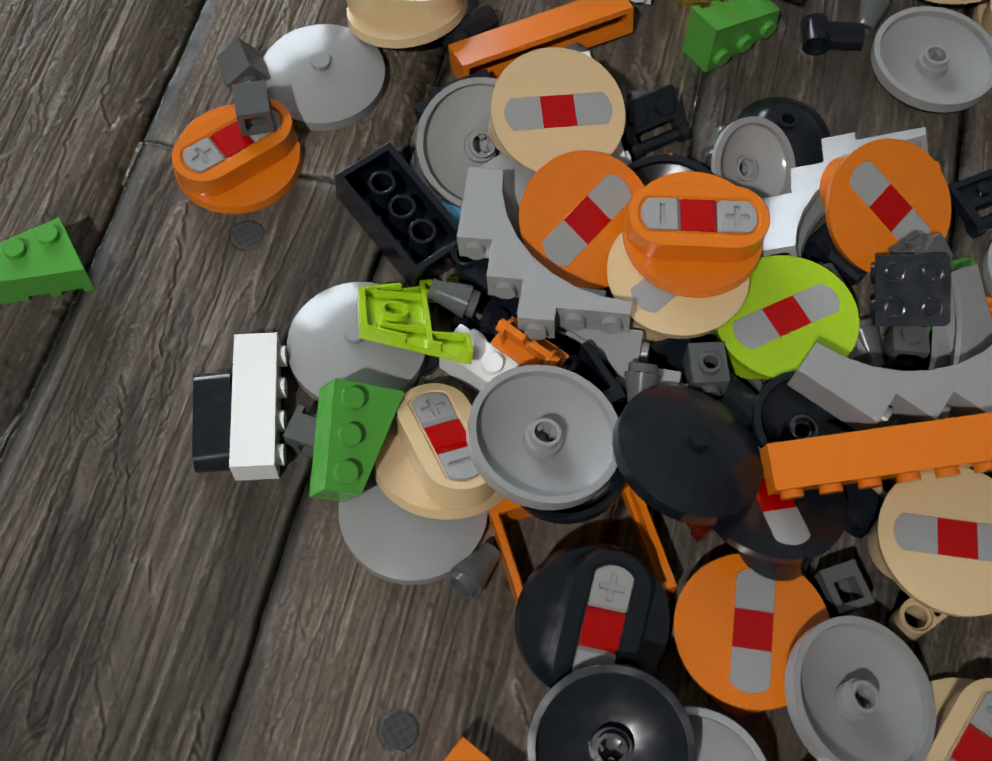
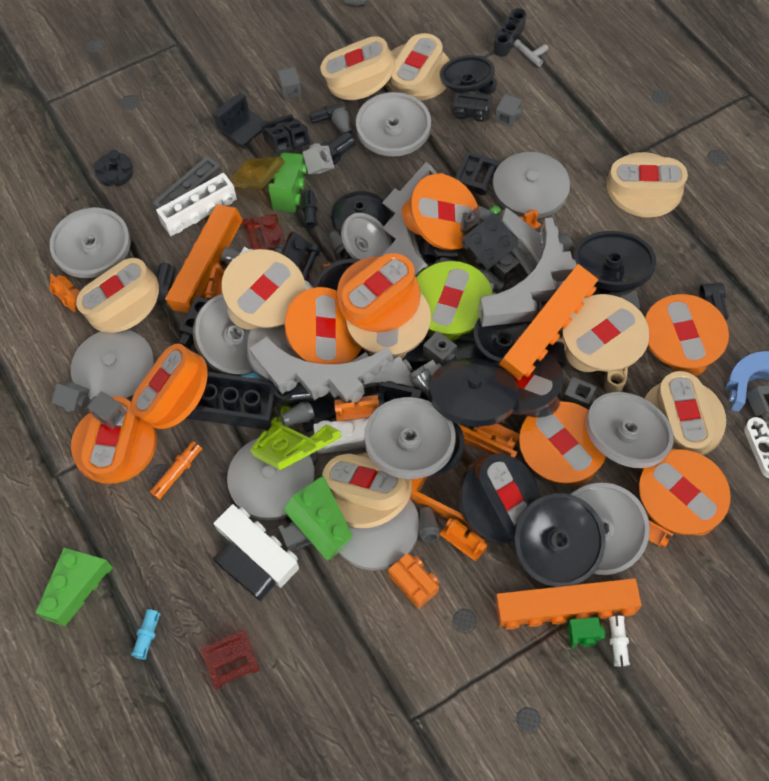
camera: 40 degrees left, 0 degrees up
none -> orange piece [131,344,208,429]
none -> medium azure pin [131,609,161,660]
none -> orange pin [149,441,203,500]
none -> clear red plate [200,630,260,690]
none -> clear red plate [243,213,285,251]
none -> black axle [302,190,317,228]
none -> light grey brick [303,143,334,174]
none -> orange brick [388,553,439,609]
none -> orange hinge [439,518,488,562]
none -> orange hinge [473,423,520,450]

